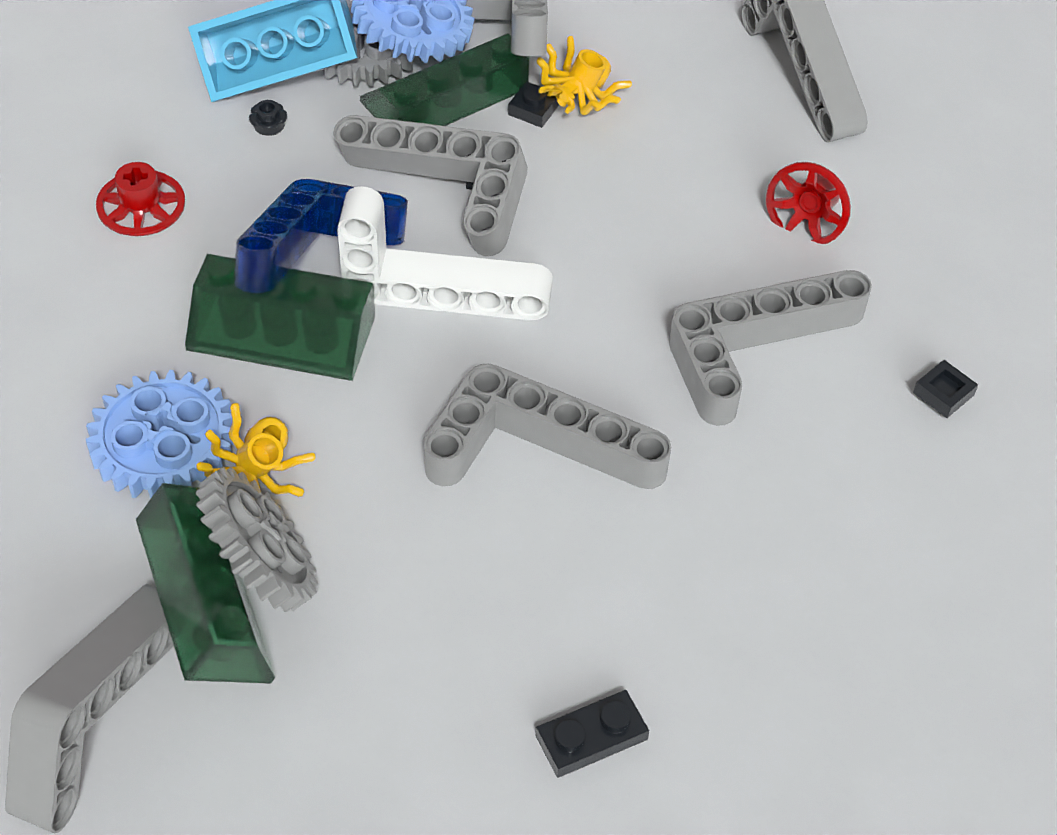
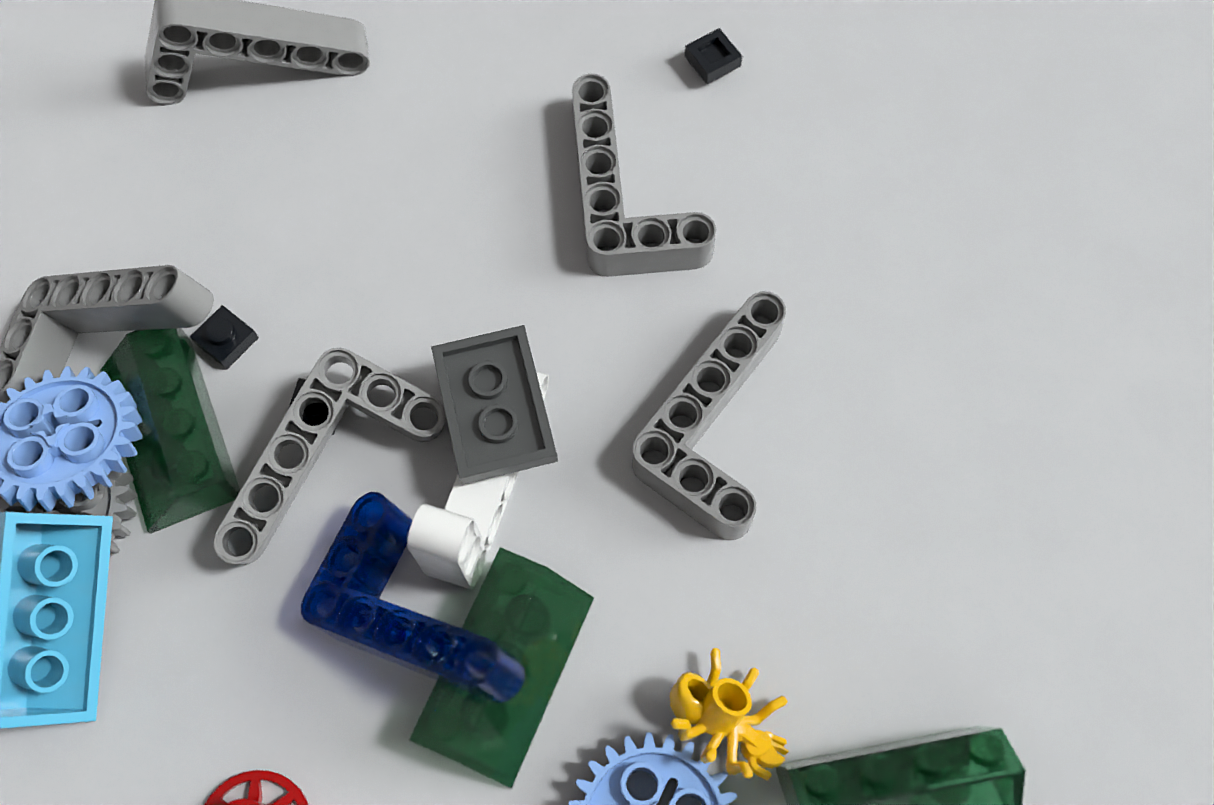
camera: 75 degrees left, 15 degrees up
light grey gear [196,467,318,612] -> none
black plate [249,100,287,136] -> none
black plate [535,690,650,778] -> none
yellow animal [536,35,632,115] -> none
red wheel [766,162,851,244] -> none
none -> dark grey plate [431,325,558,485]

